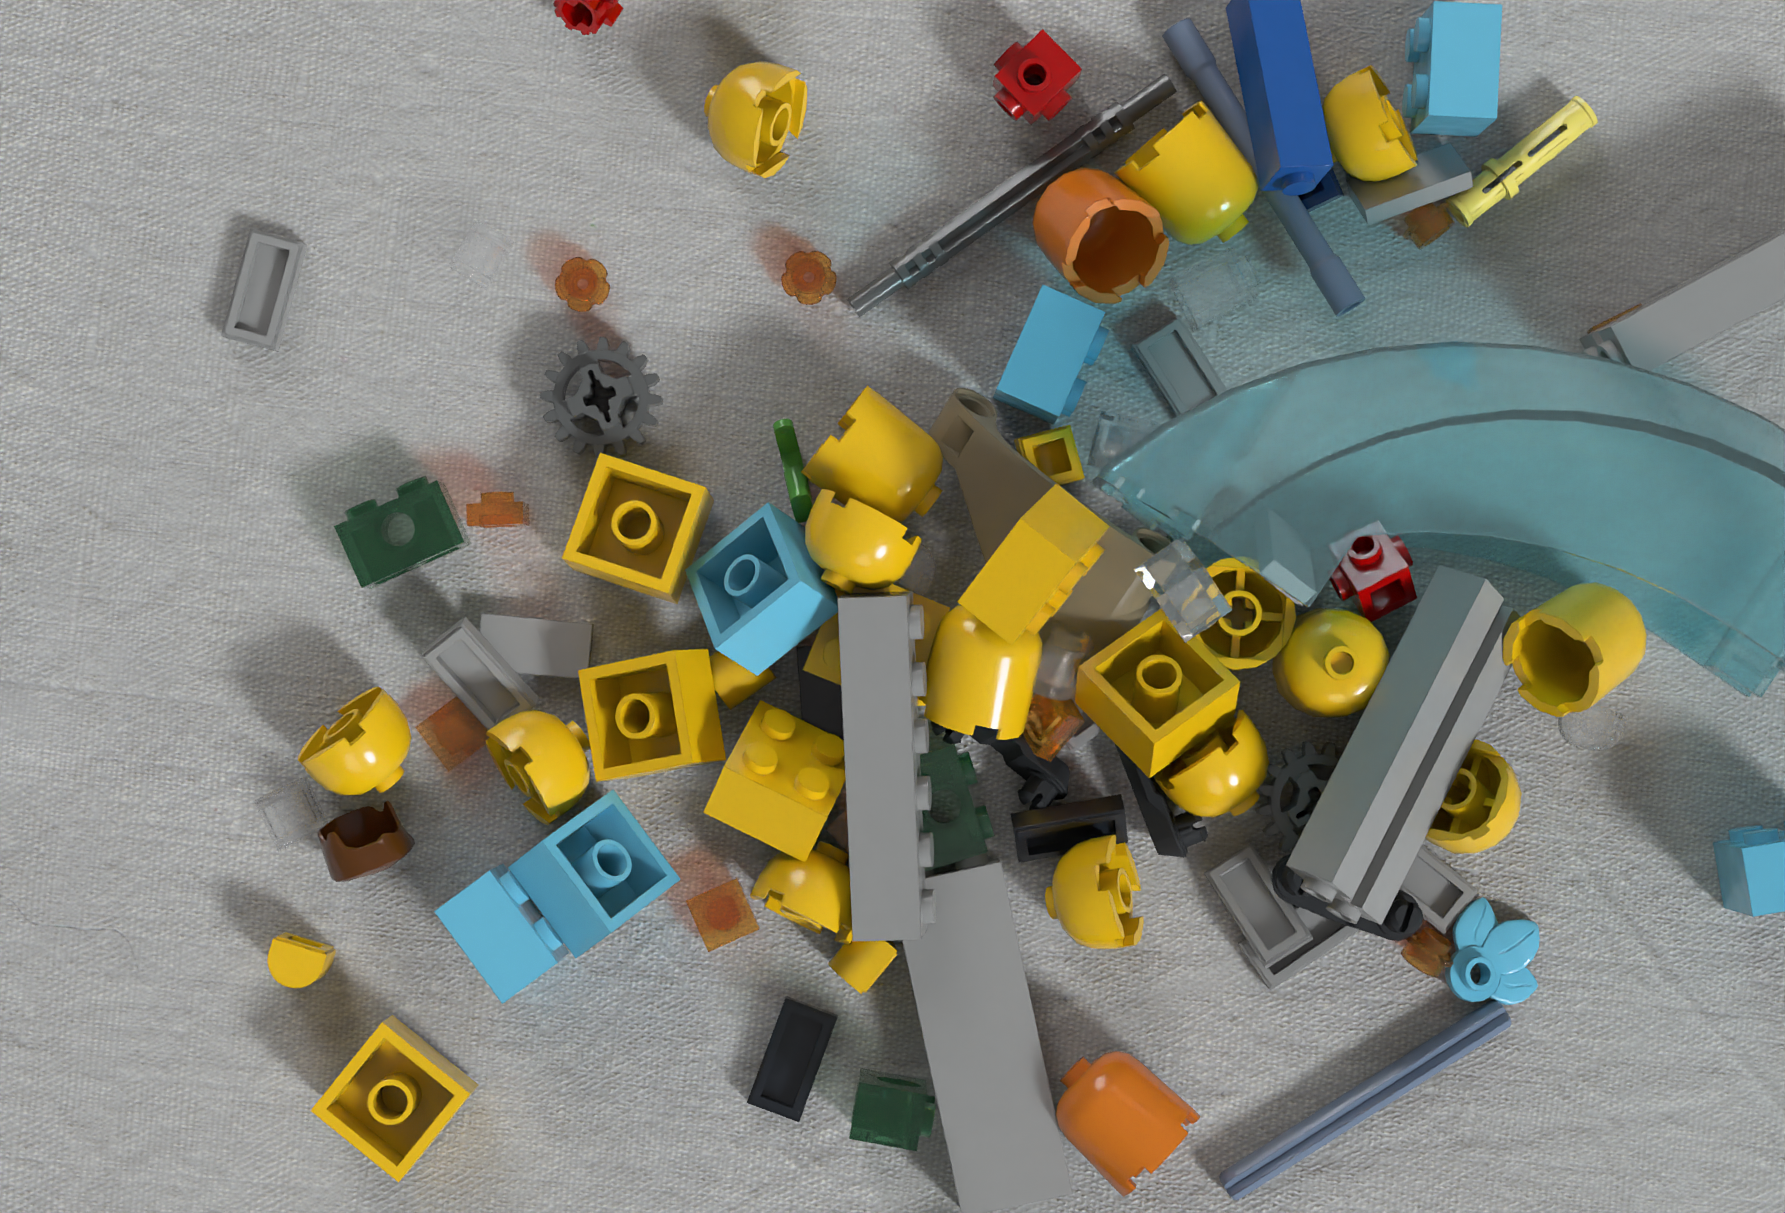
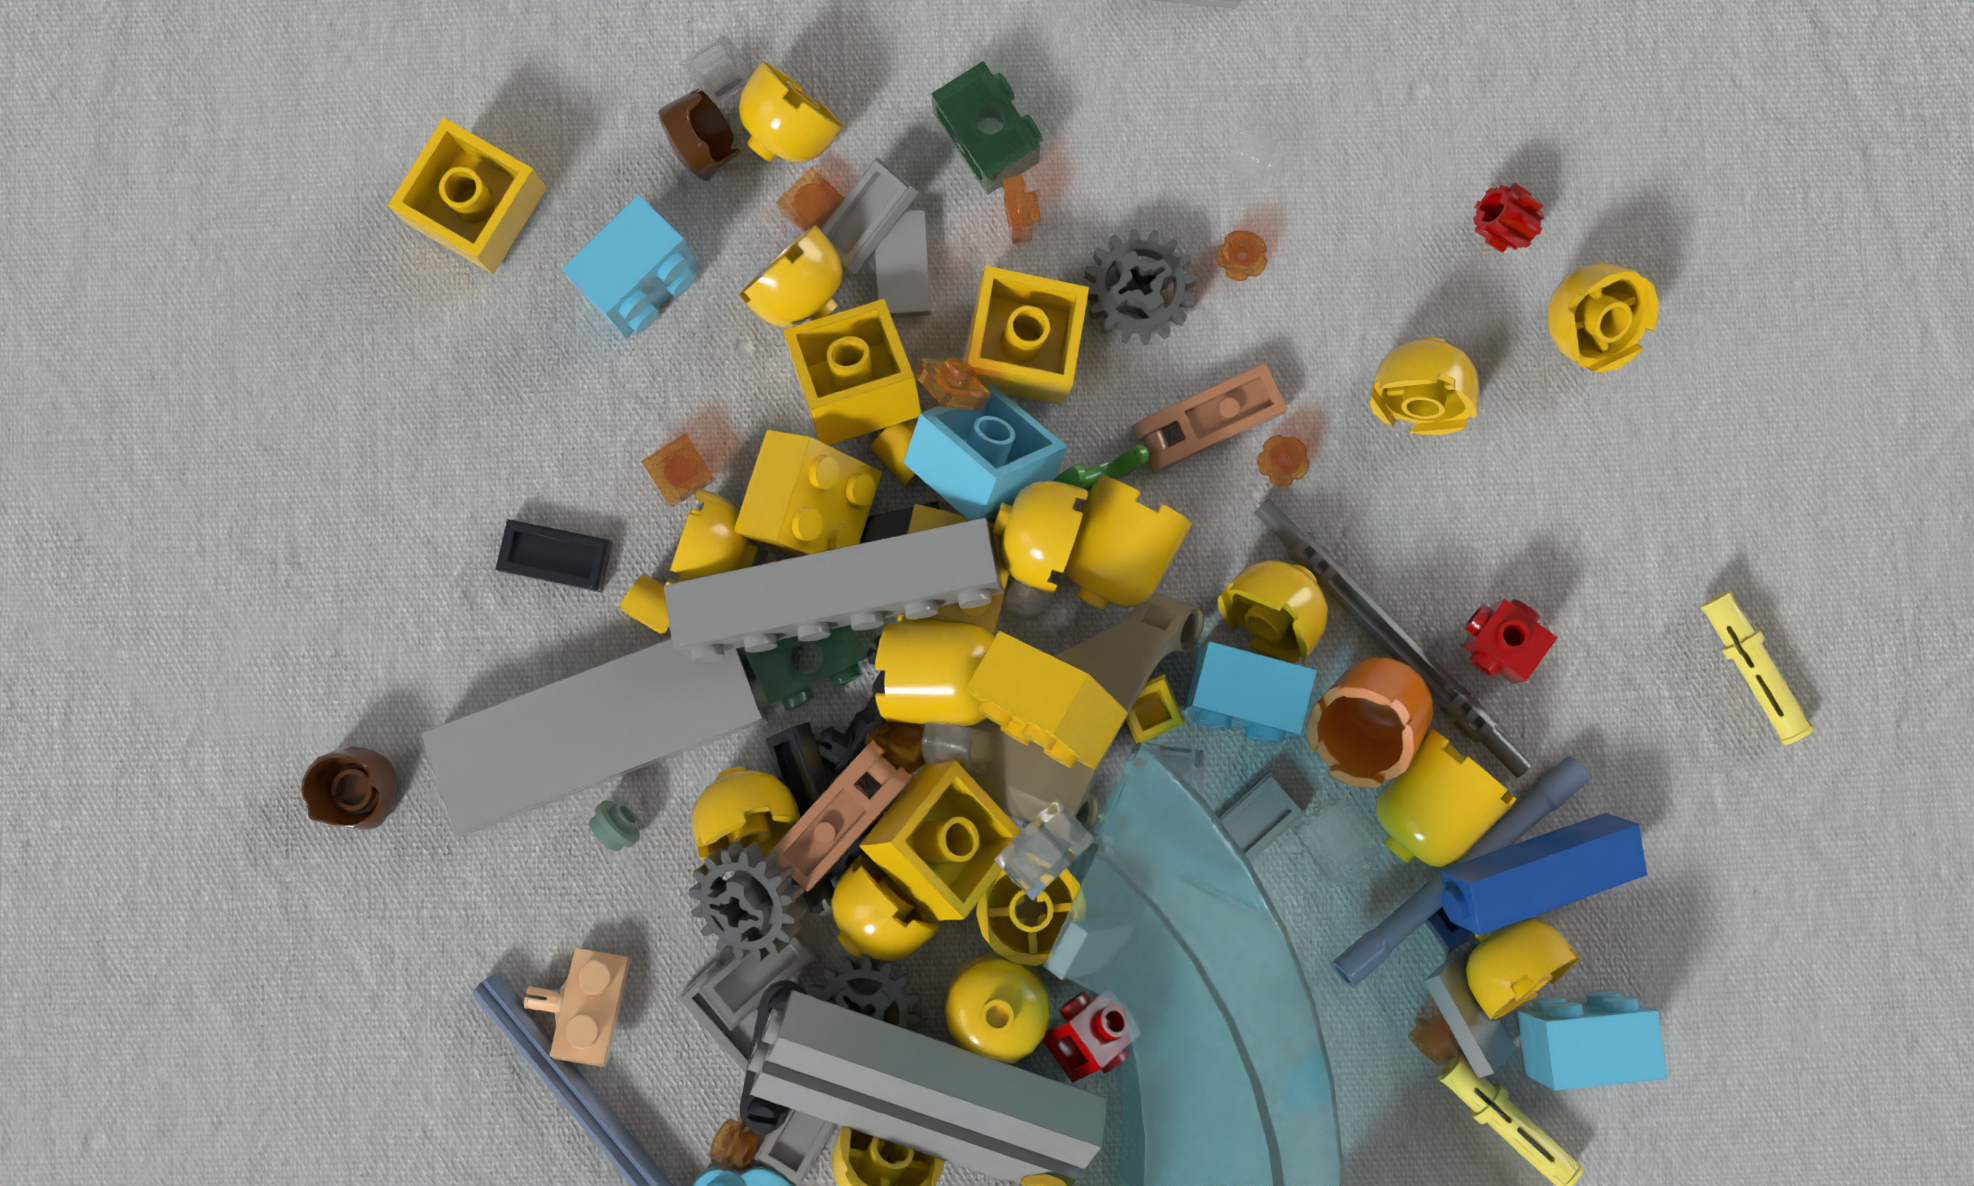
camera: 85 degrees right, 5 degrees down
yellow brick [267,932,336,988] -> none
medium azure brick [508,789,680,958] -> none
clear green brick [849,1068,936,1151] -> none
orange cylinder [1056,1051,1201,1197] -> none
none -> light nougat plate [524,948,631,1068]
none -> sand green plate [589,800,640,851]
none -> dark grey gear [689,841,806,962]
none -> nougat plate [767,740,913,892]
none -> clear orange plate [914,357,991,411]
none -> nougat plate [1131,363,1288,474]
none -> yellow cylinder [1218,560,1328,664]

